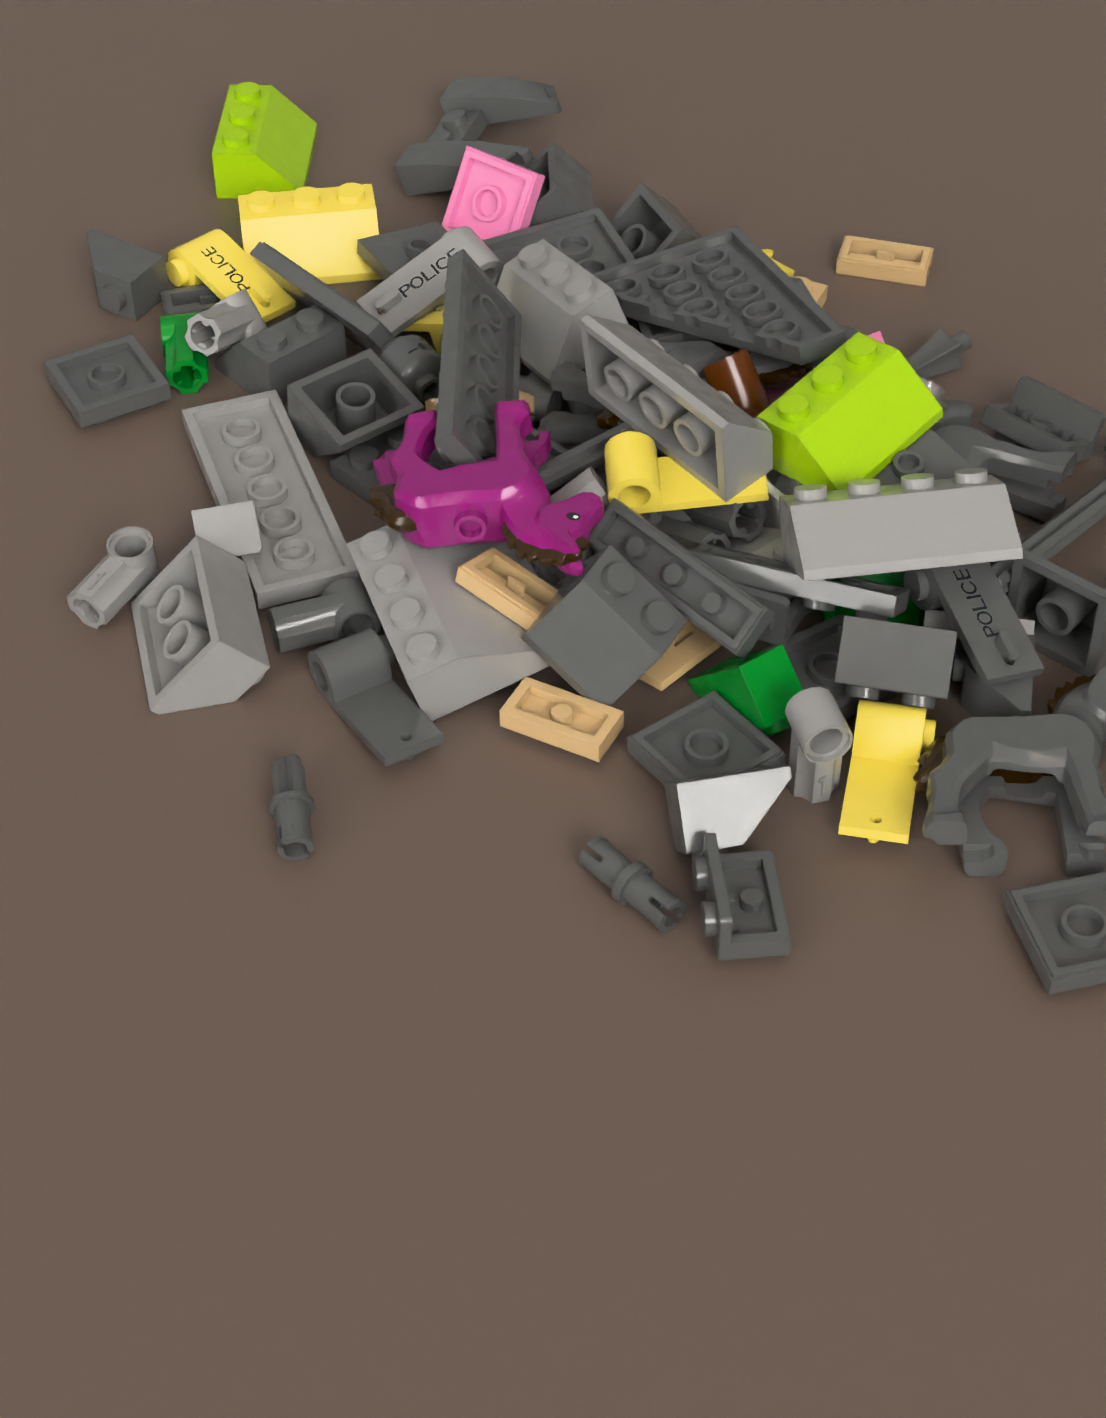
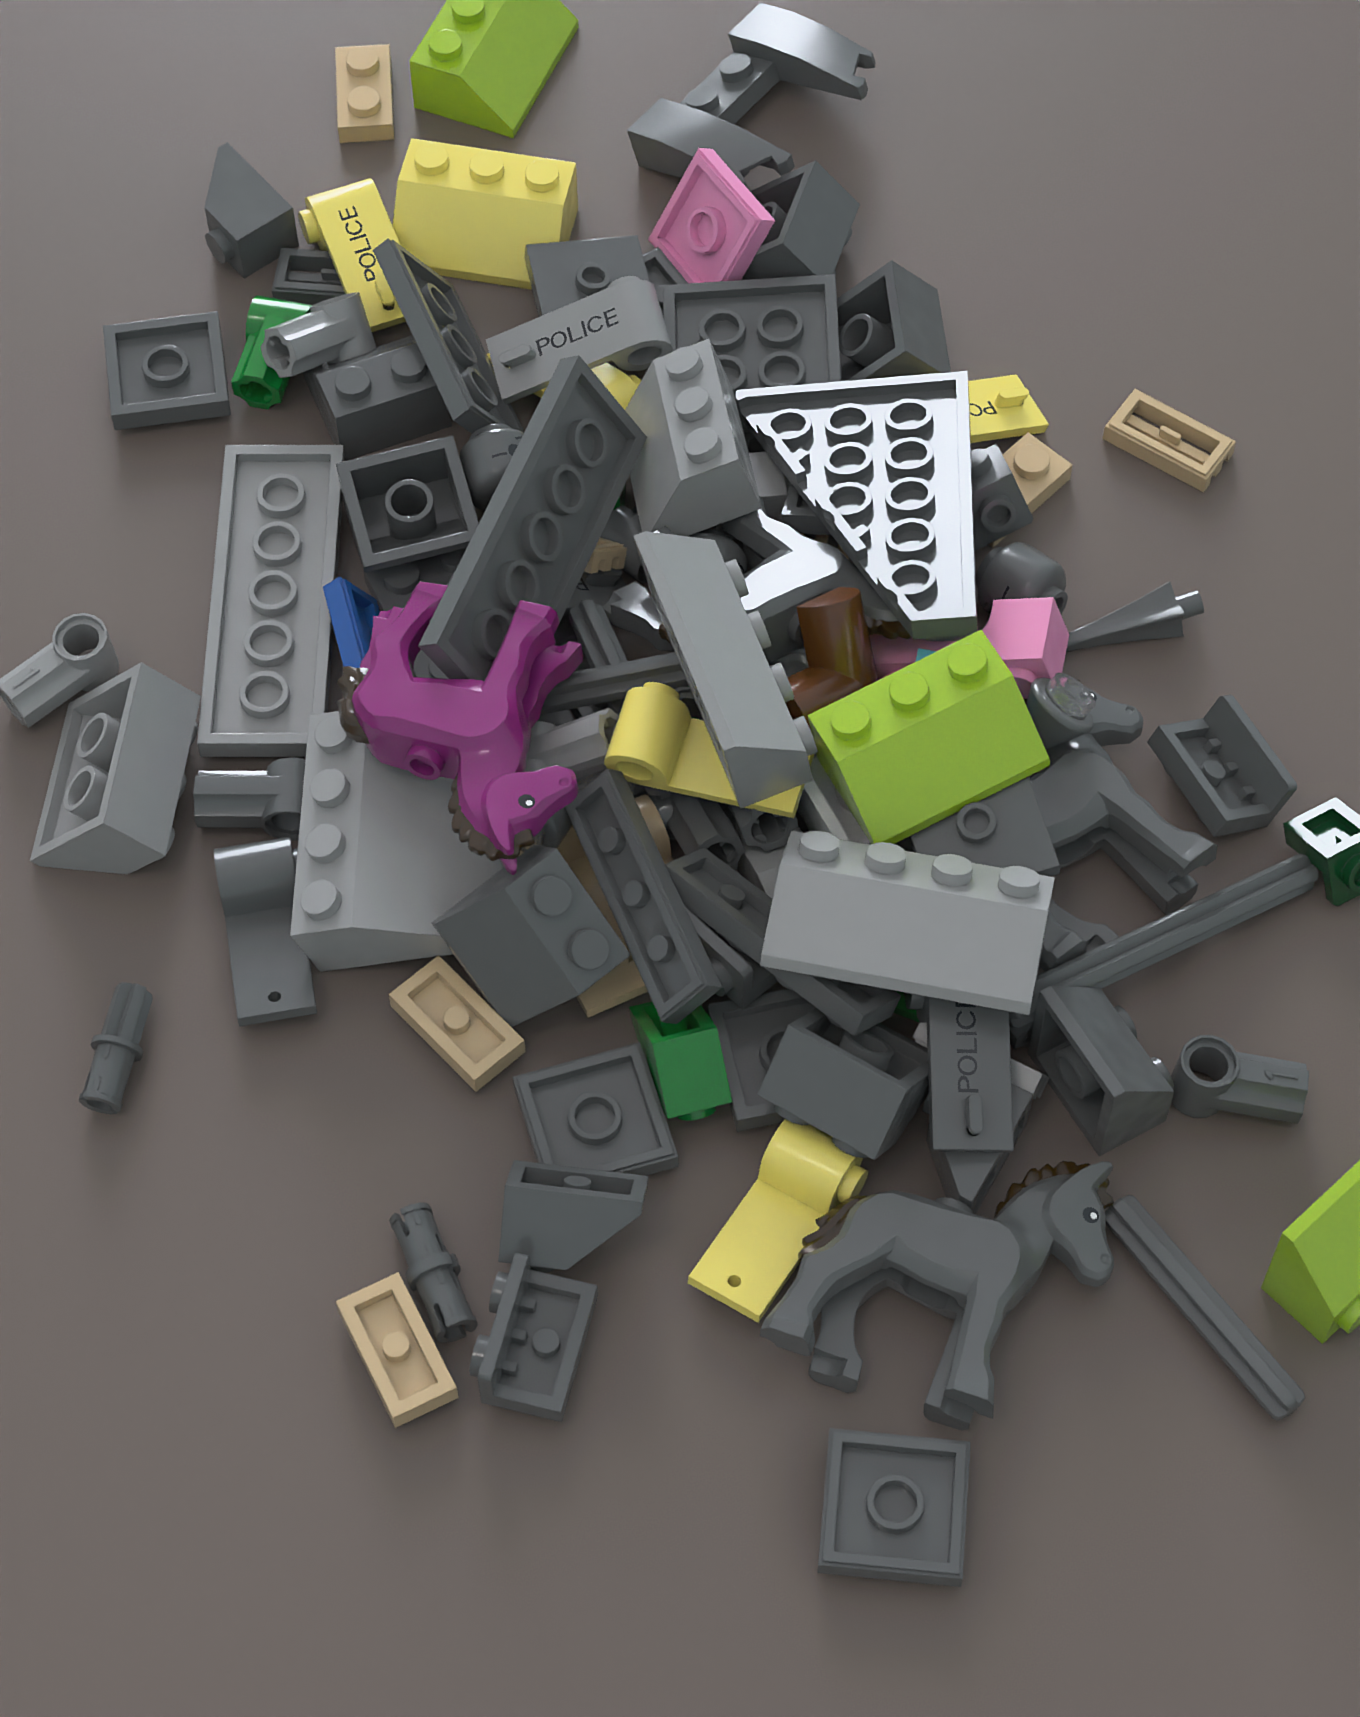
camera: 20 degrees right, 15 degrees up
light grey panel [191,500,262,557] -> none
tan tile [455,547,559,630] -> none
light grey piece [785,687,853,804] -> none
none -> blue tile [323,577,380,668]
none -> tan plate [335,44,394,143]
none -> tan plate [336,1272,459,1428]

